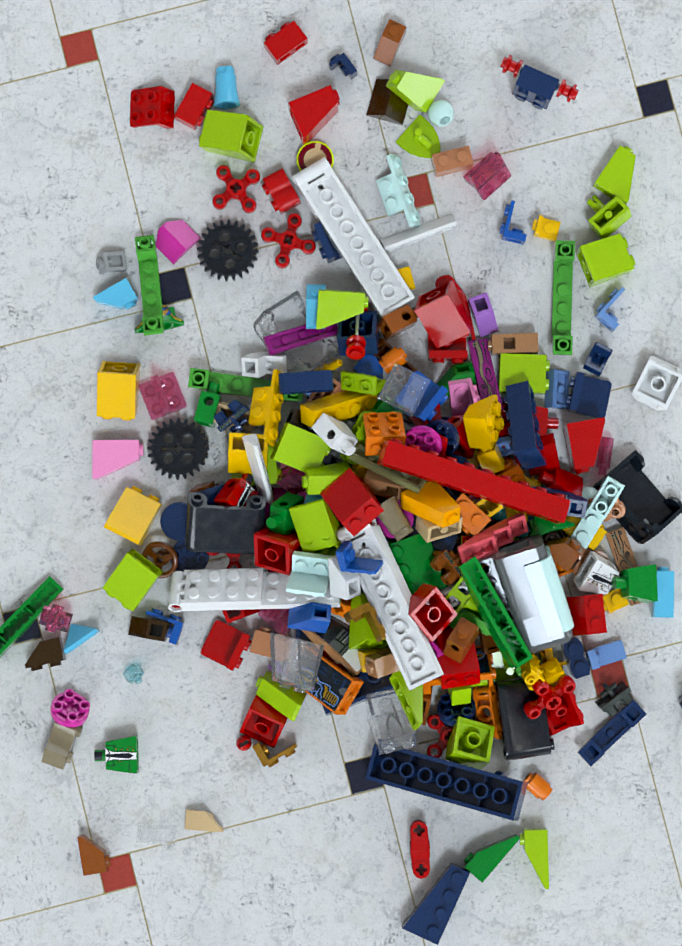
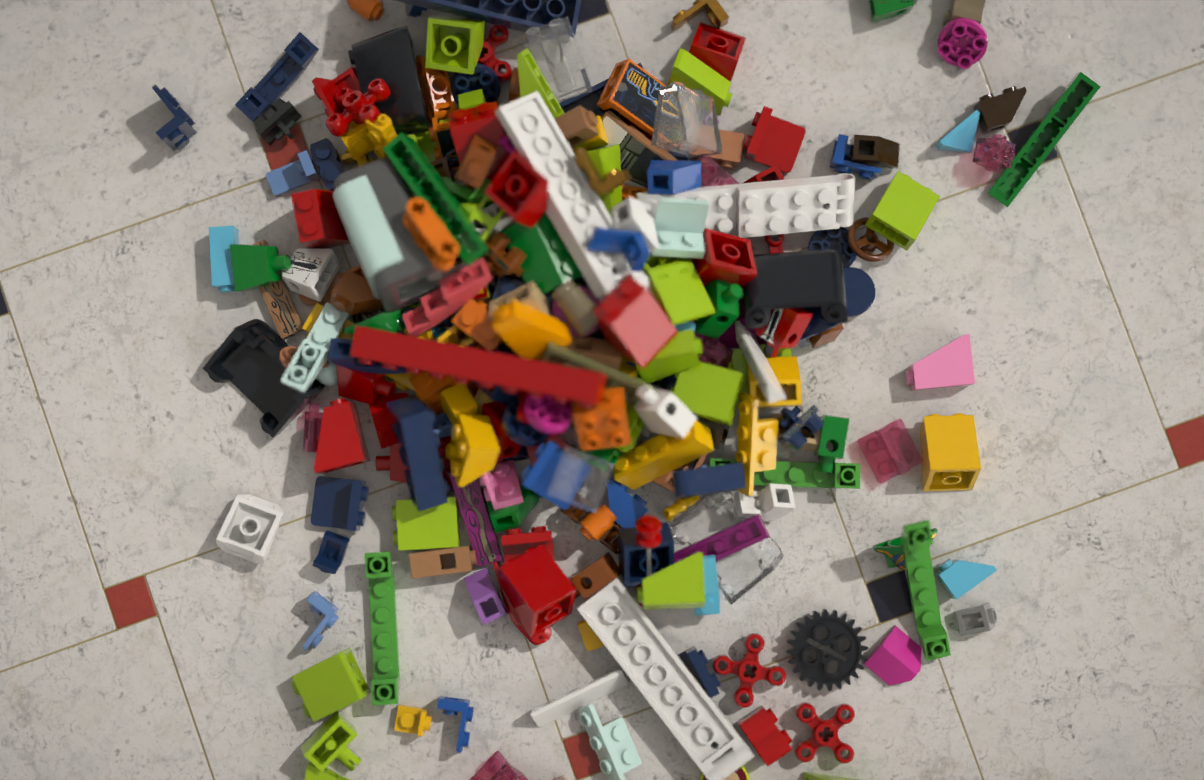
camera: 170 degrees right, 0 degrees up
yellow slope [104,486,162,546] -> none
clear light blue tile [123,664,144,684] -> none
black gear [147,418,210,480] -> none
red hinge [236,735,252,751] -> none
lime bracket [341,371,386,396] -> none
medium blue slope [544,369,570,409] -> none
yellow bracket [603,589,629,614] -> none
none -> orange piece [403,198,459,271]

